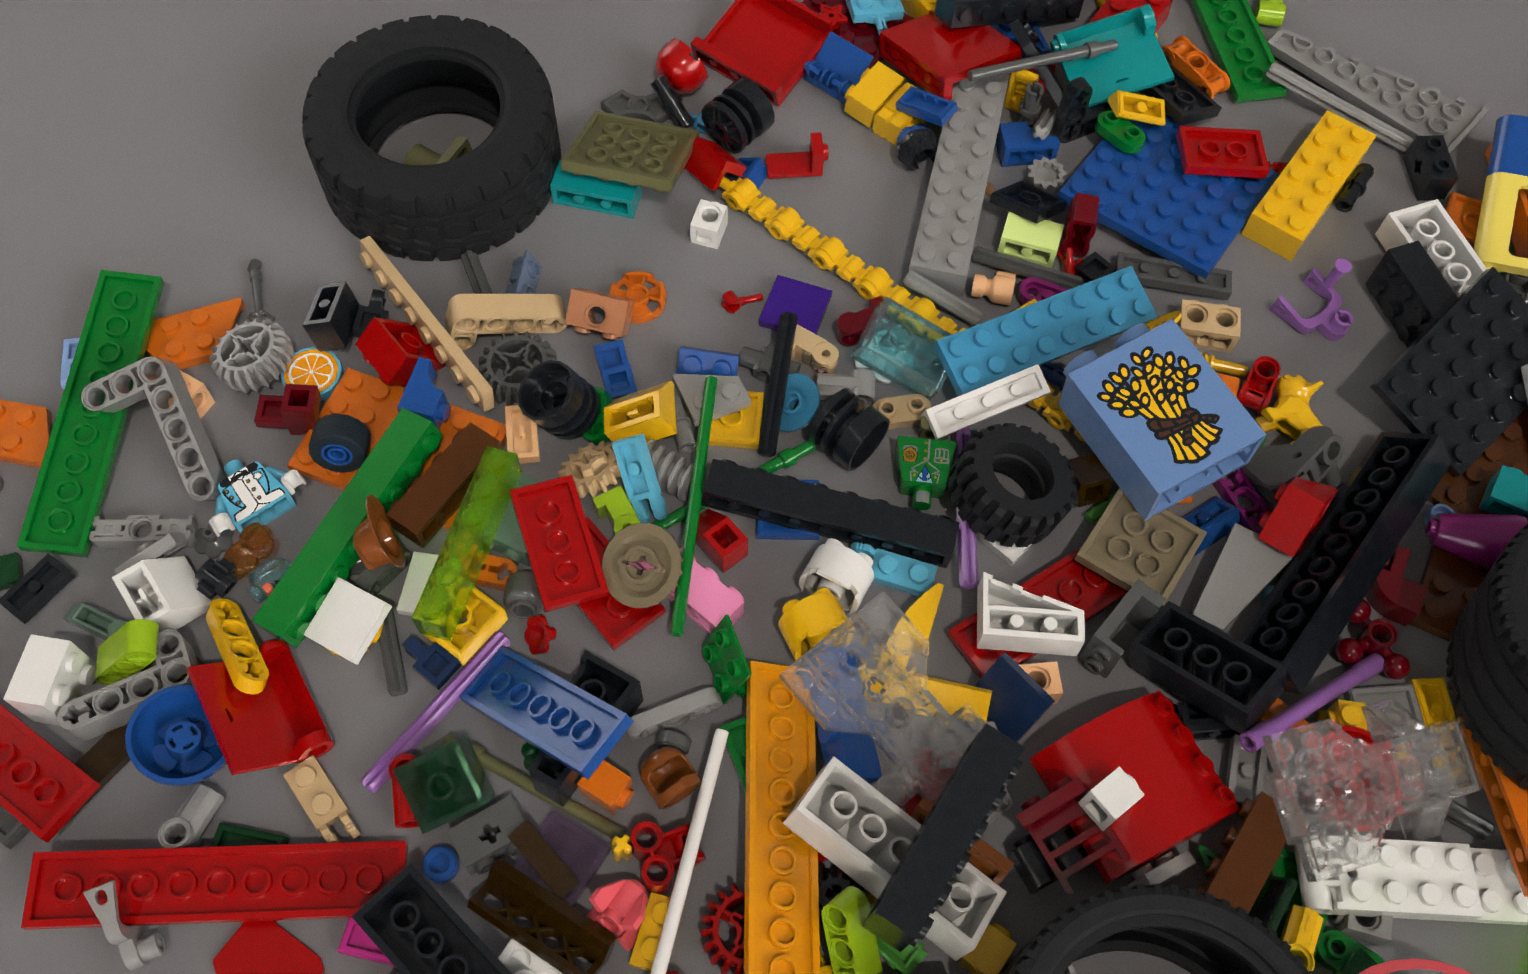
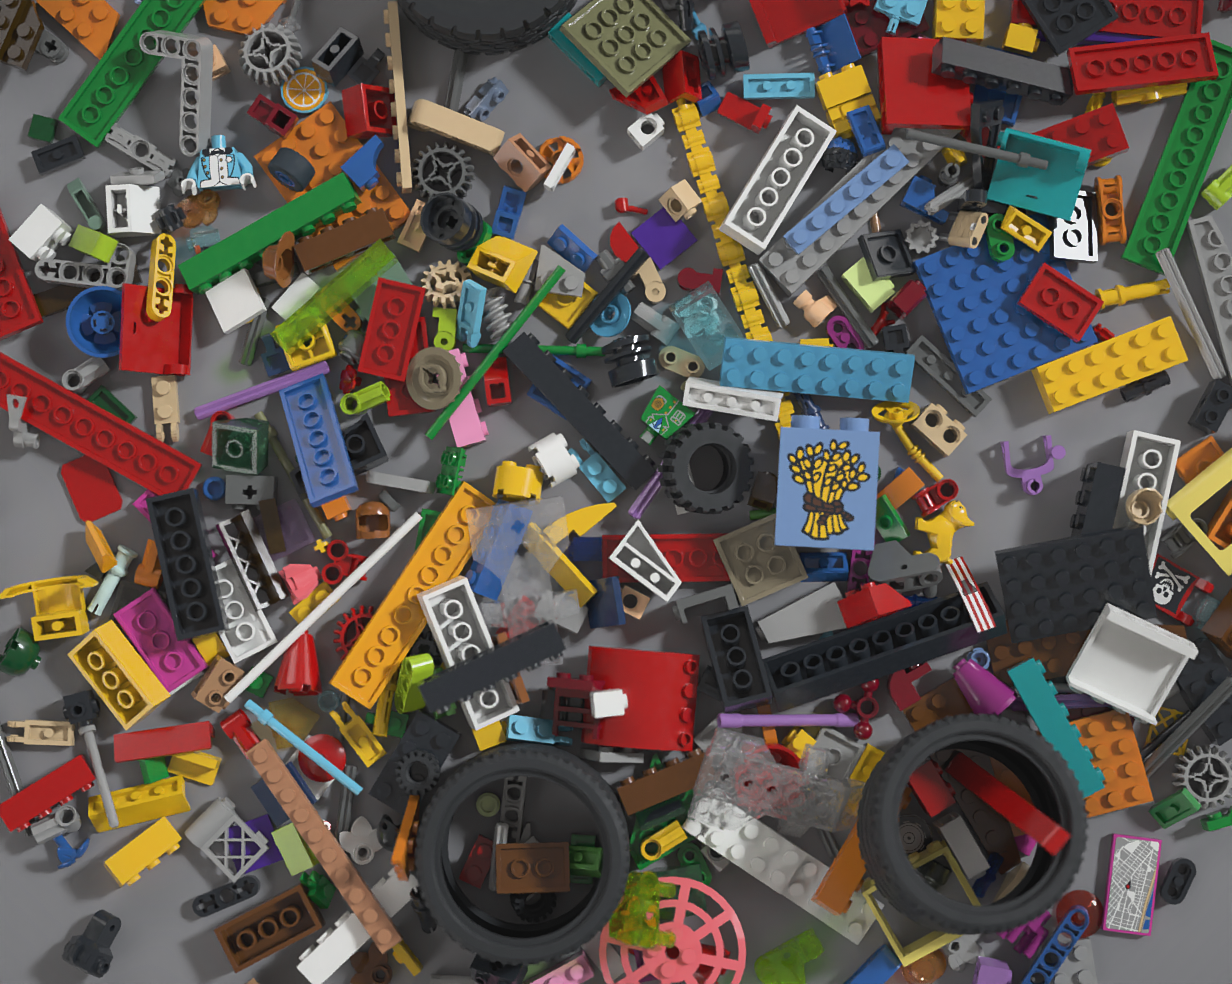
camera: 35 degrees right, 25 degrees up
none -> lime piece [340,381,391,415]
none -> medium azure hinge [506,715,573,746]
none -> white tile [544,143,575,192]
none -> clear blue brick [568,537,602,561]
none -> red wing [609,76,668,115]
none -> red tile [610,221,639,263]
none -> tan brick [658,179,702,222]
none -> white brick [718,105,837,255]
none -> medium azure plate [743,73,815,100]
none -> medium blue plate [783,144,909,255]
none -> tan piece [938,210,988,249]
none -> sticker [945,557,996,632]
none -> yellow pin [1095,278,1170,310]
none -> tan hair [1125,488,1163,526]

